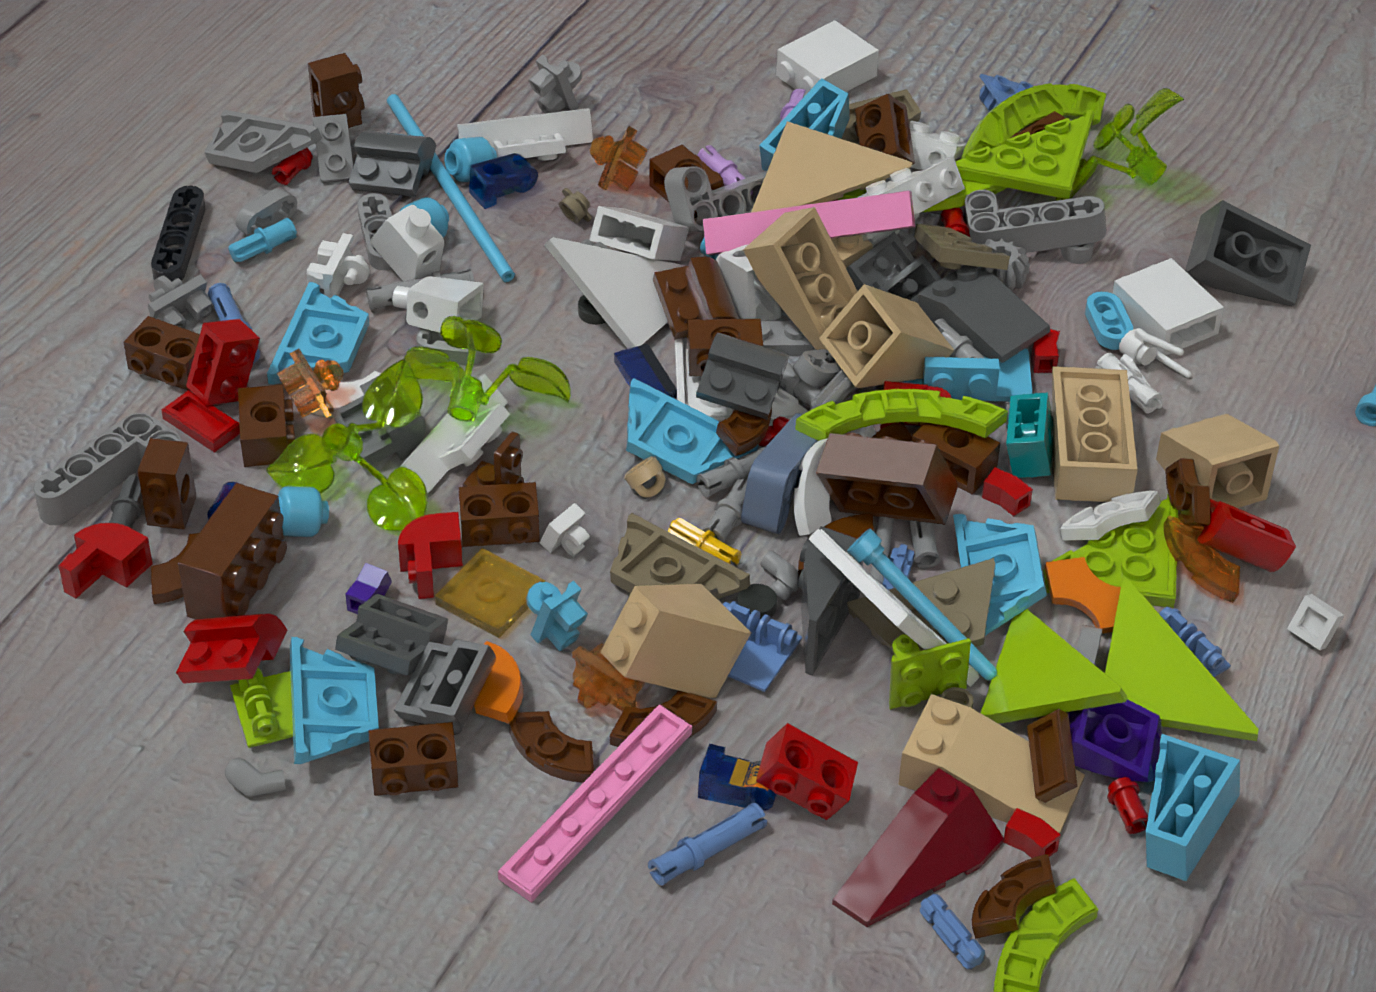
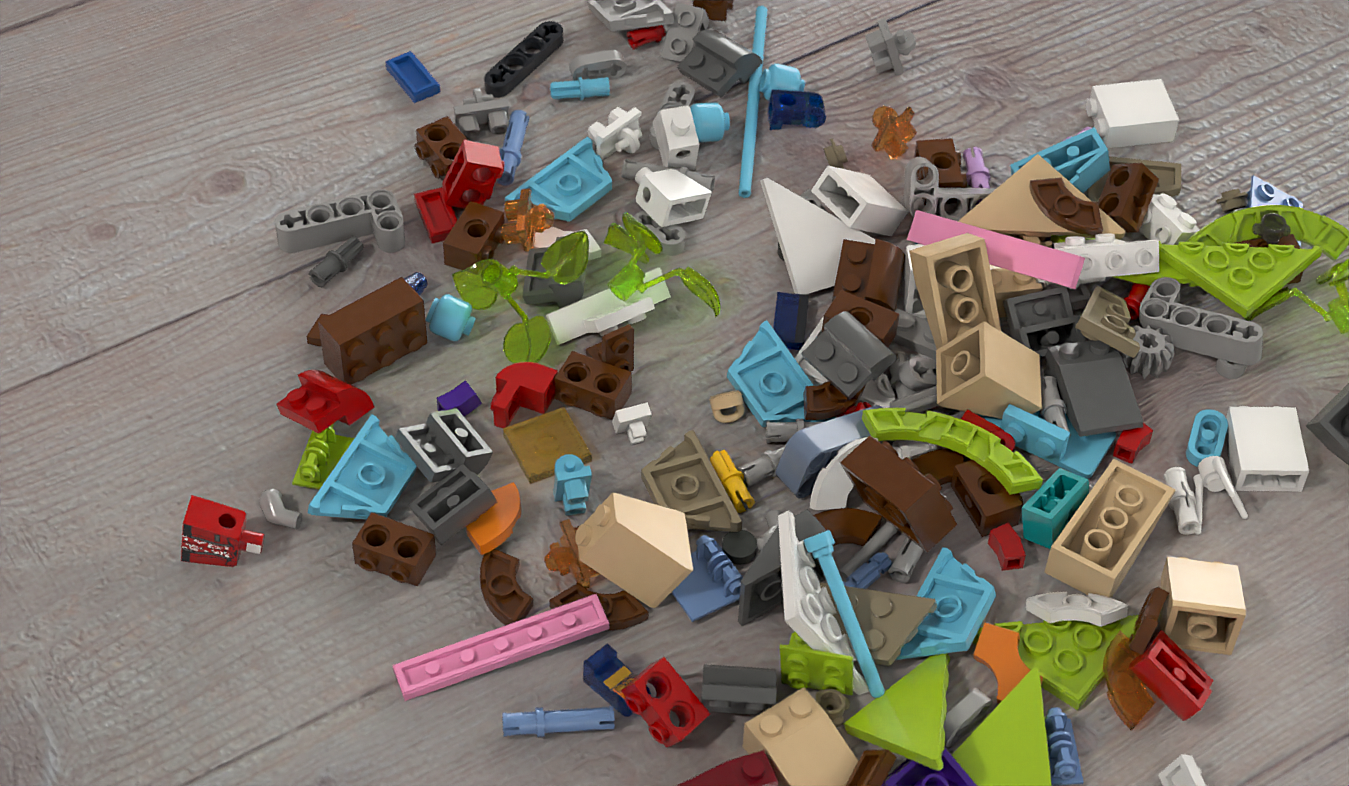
camera: 30 degrees right, 5 degrees up
red brick [58,523,153,599] -> none
reddish brown brick [137,438,197,529] -> none
white bracket [457,108,593,165] -> none
none -> red torso [181,495,265,567]
none -> blue tile [385,51,440,103]
none -> dark grey brick [701,664,777,715]
none -> reddish brown tile [1029,177,1103,235]
none -> dark tan plate [1216,188,1248,212]
none -> clear smoke plate [1252,213,1291,245]

